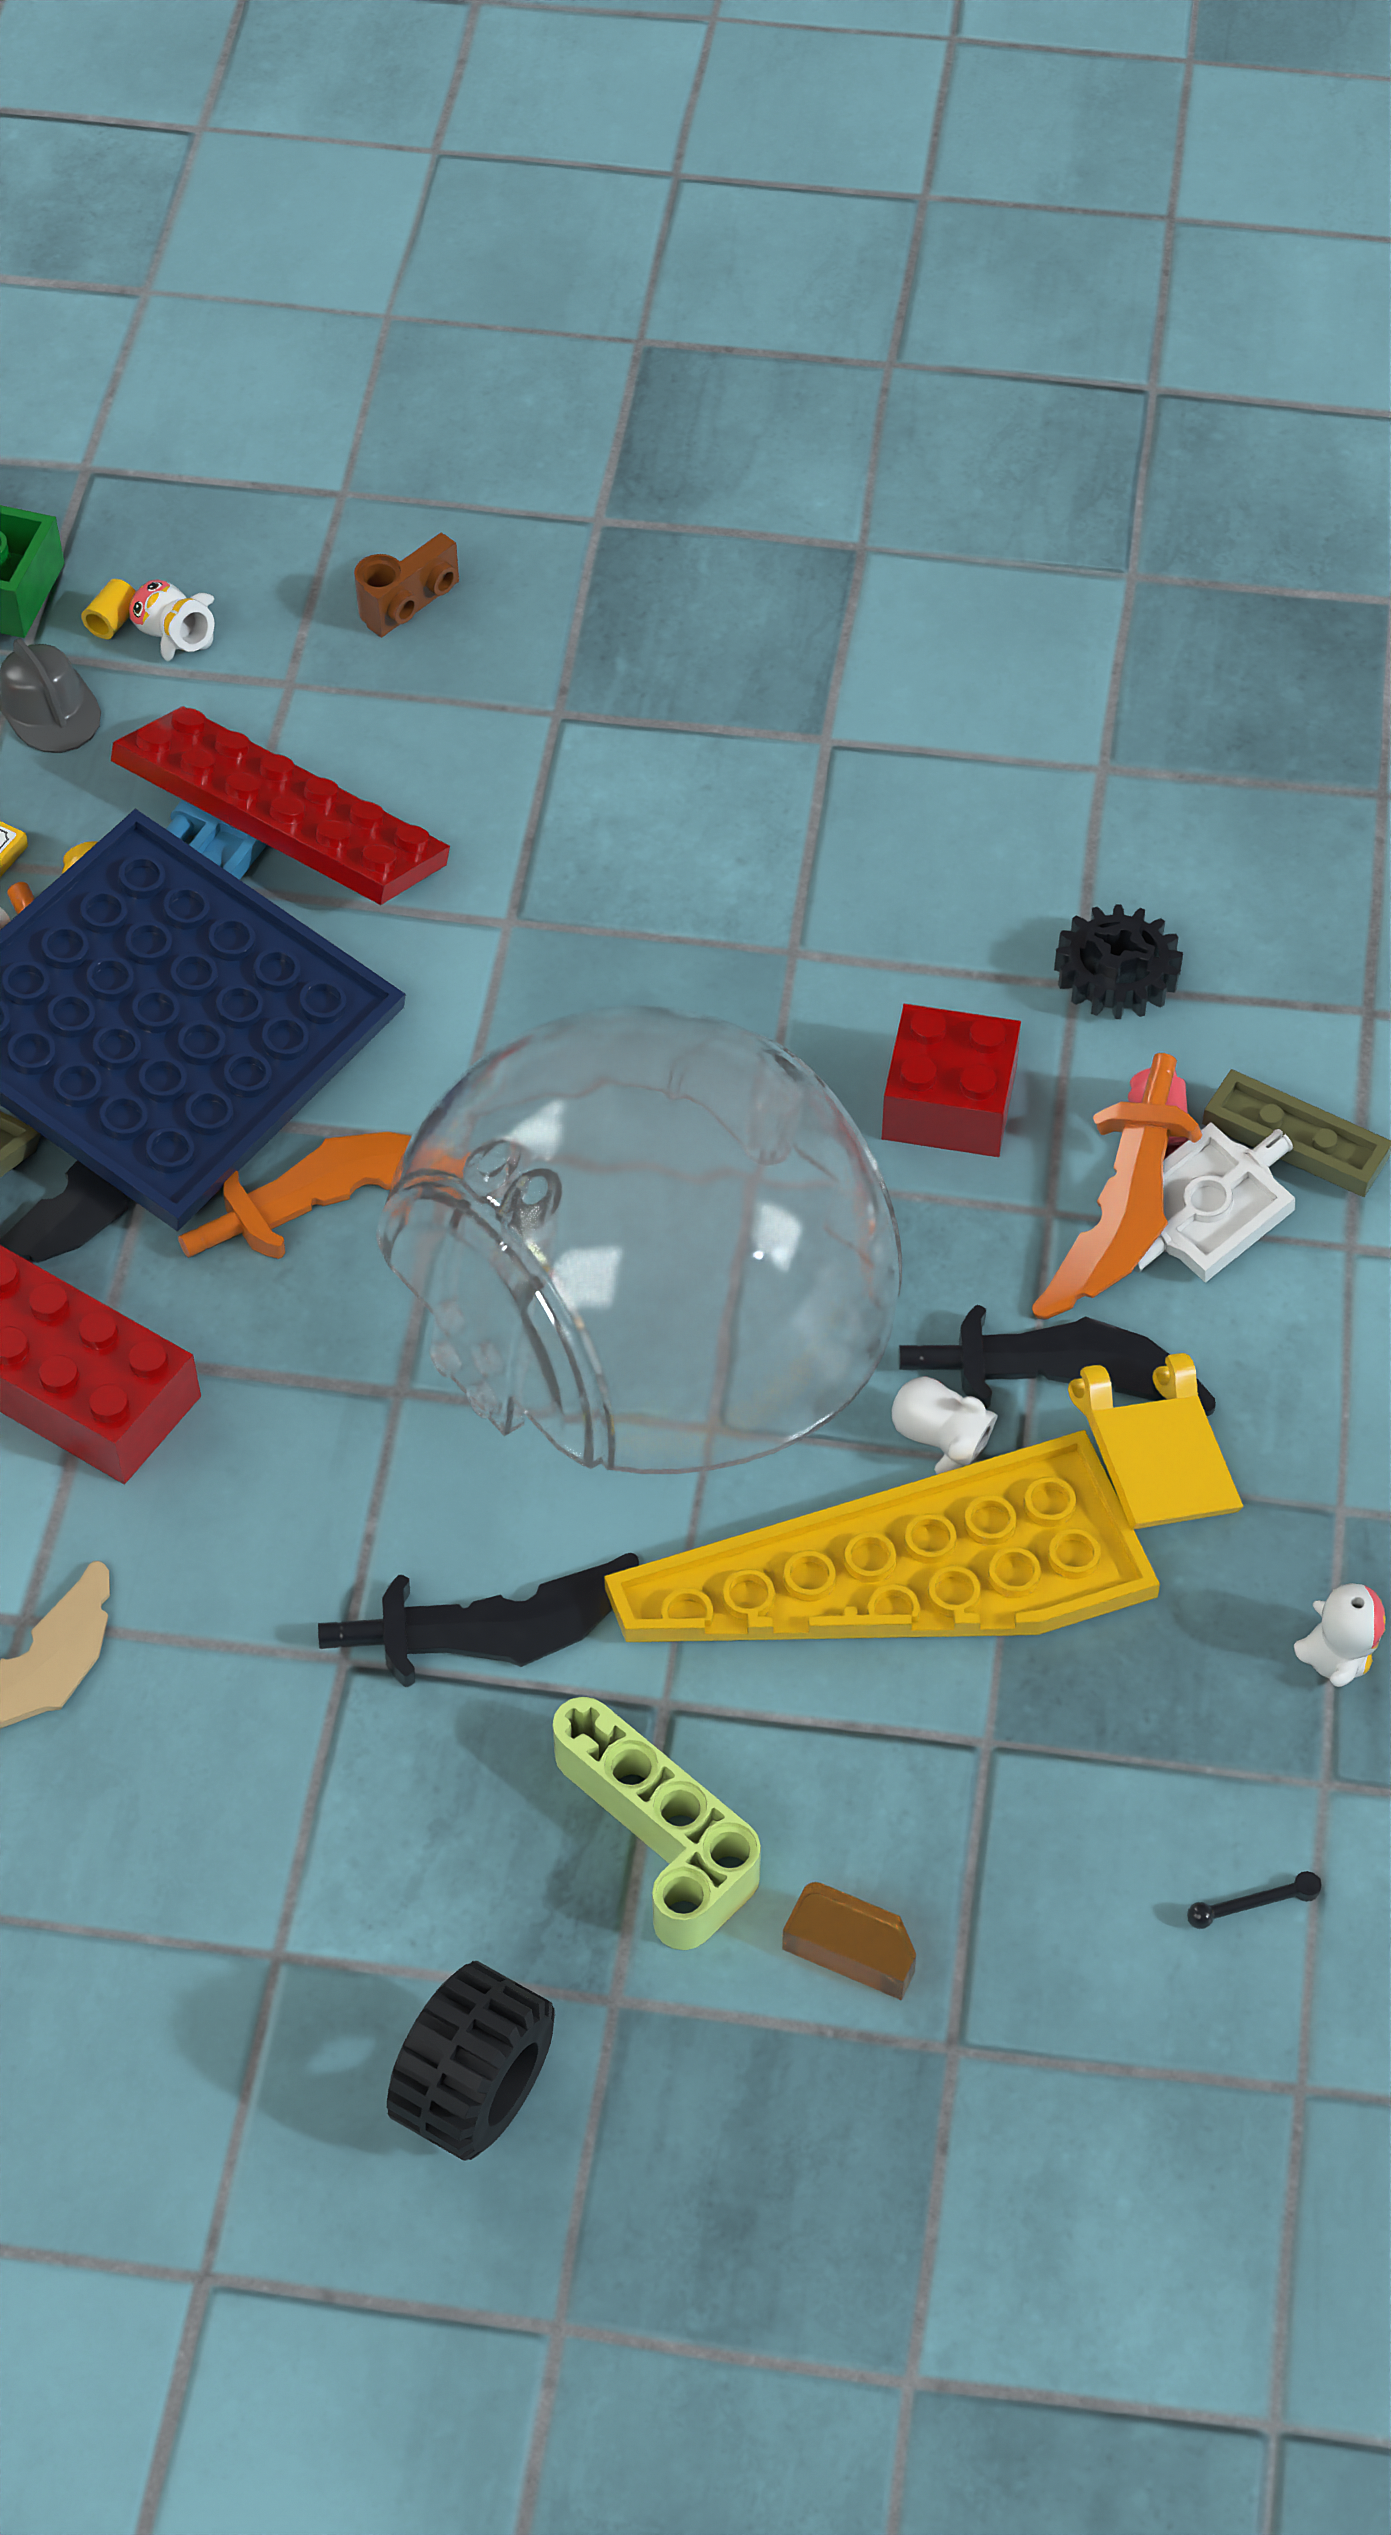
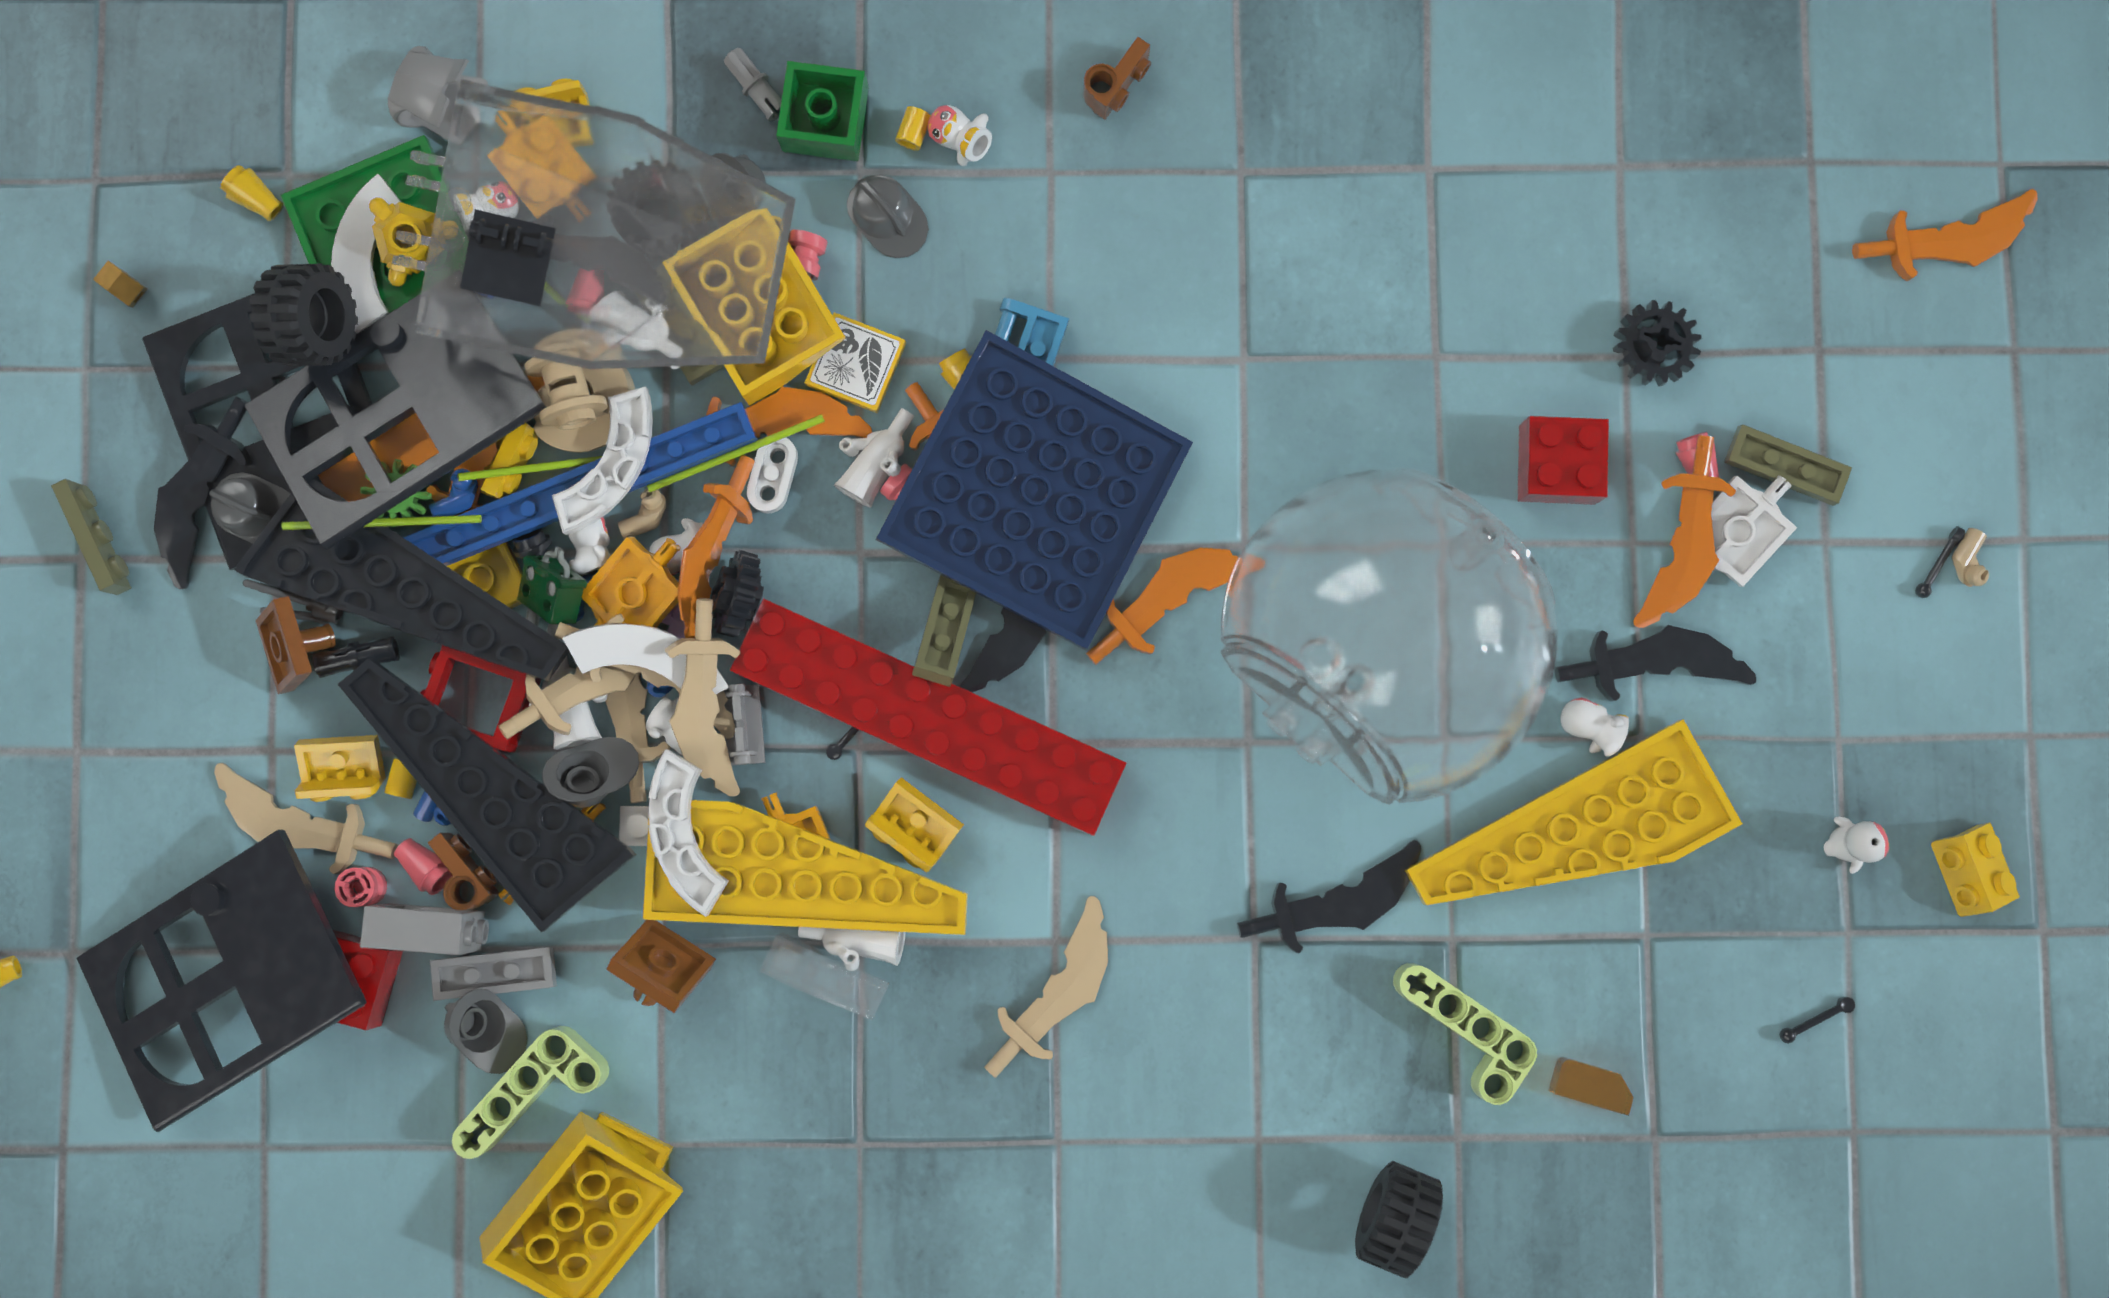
camera: 10 degrees left, 30 degrees up
red plate [111,706,450,905] -> none
yellow flag [1068,1353,1244,1530] -> none

